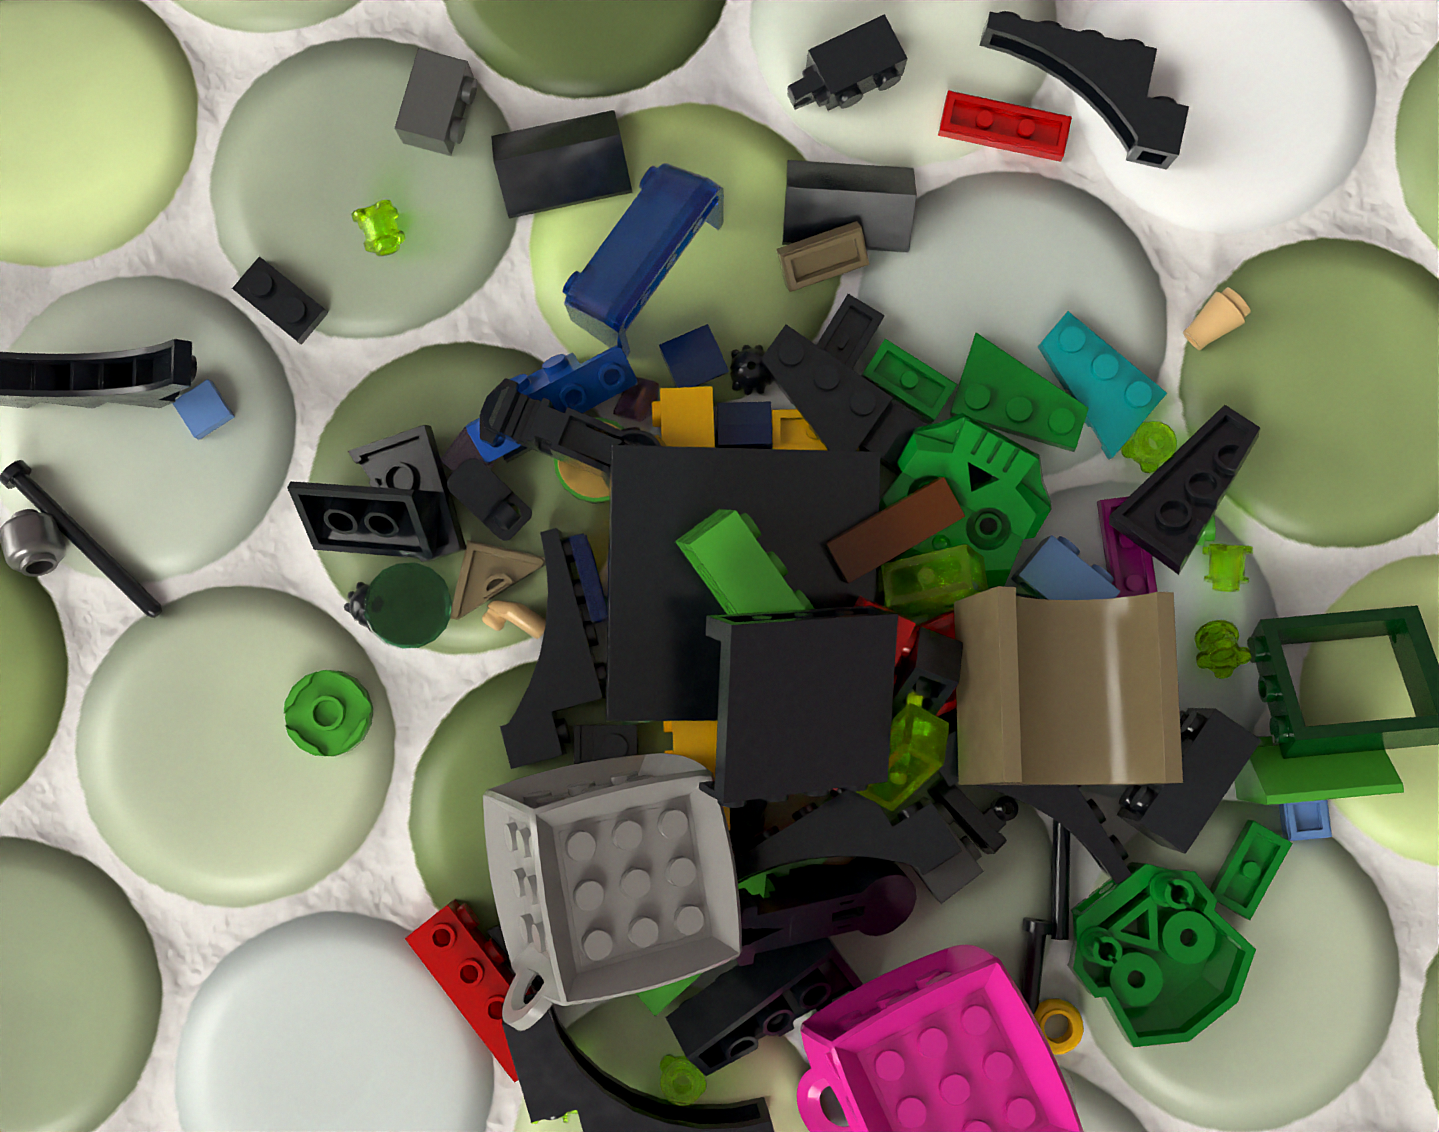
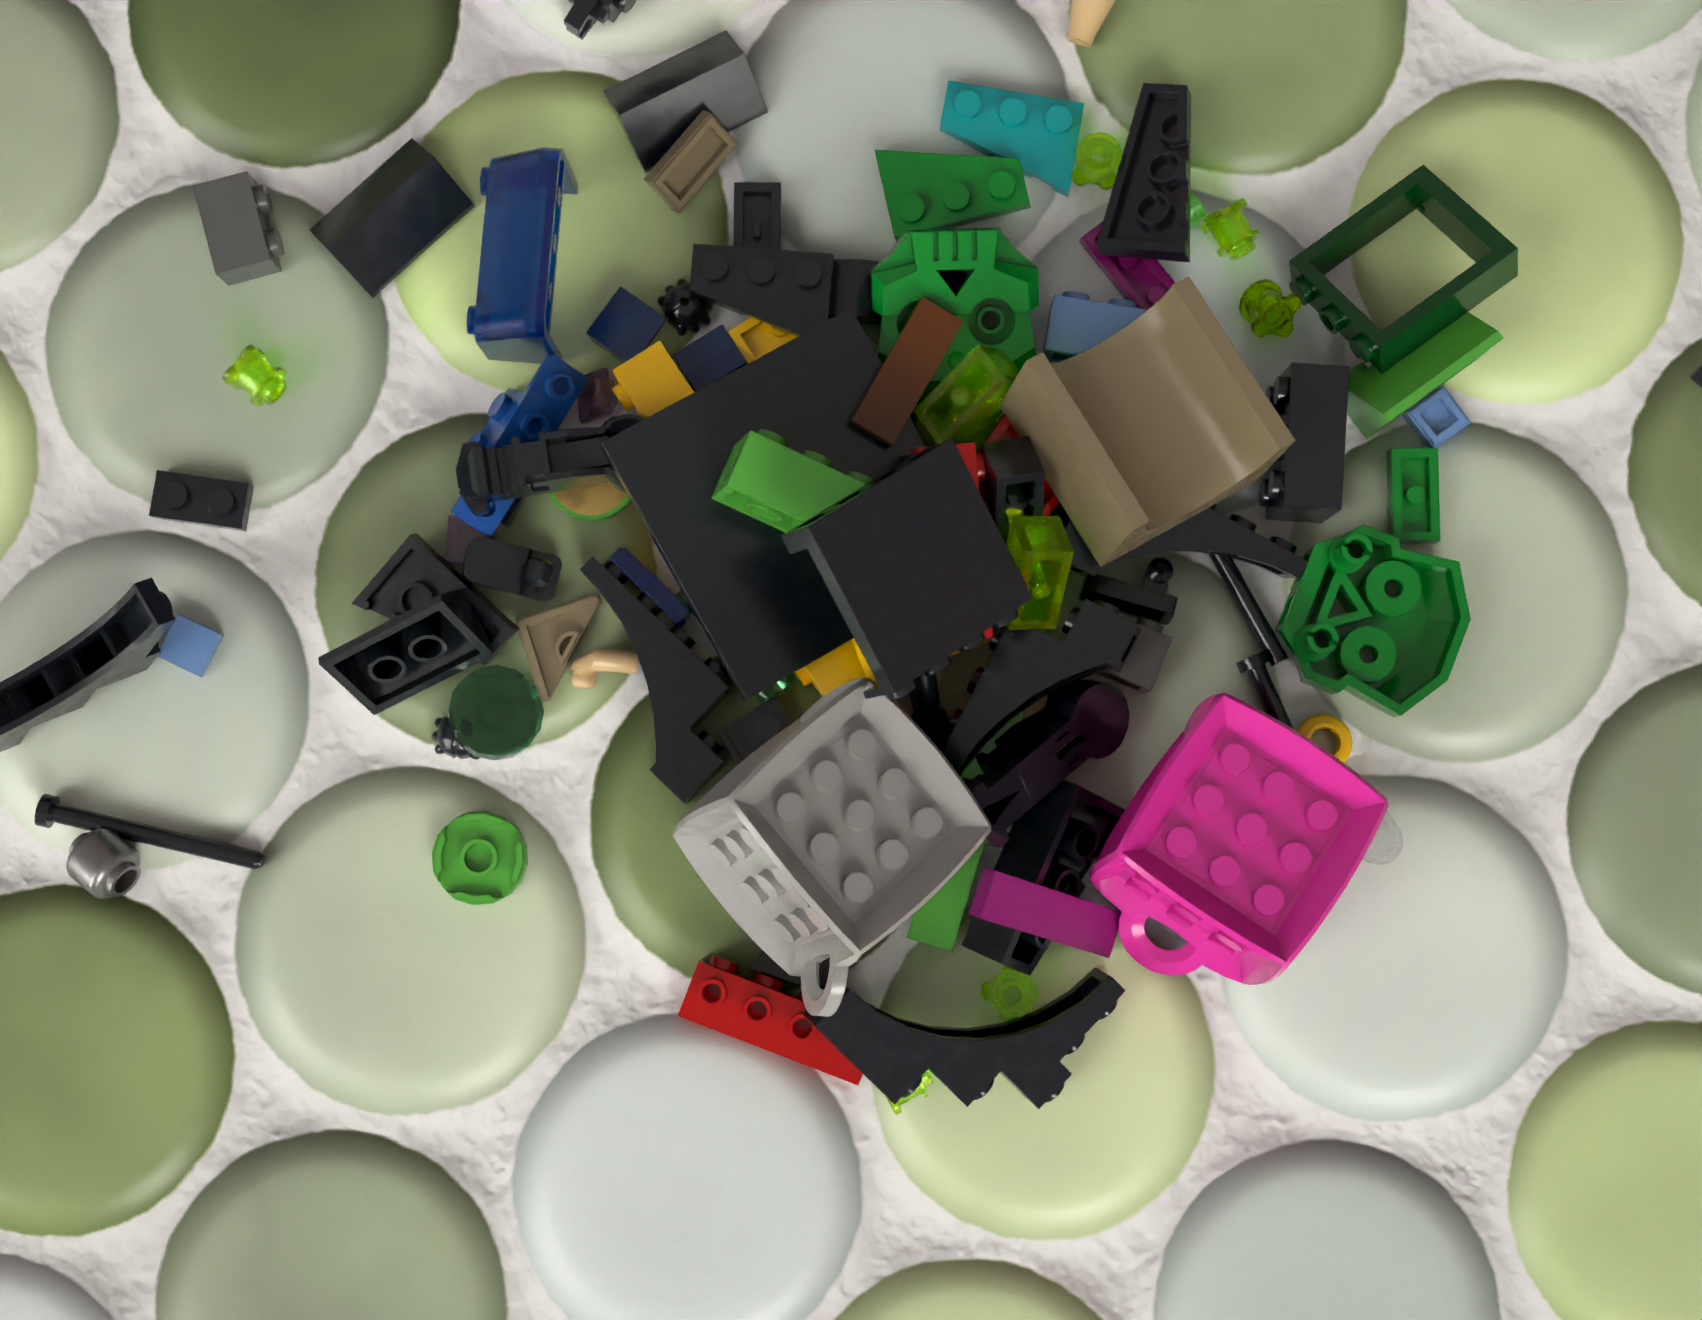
camera: 30 degrees left, 0 degrees up
green plate [861,339,958,423] -> none
none -> magenta tile [969,867,1122,958]

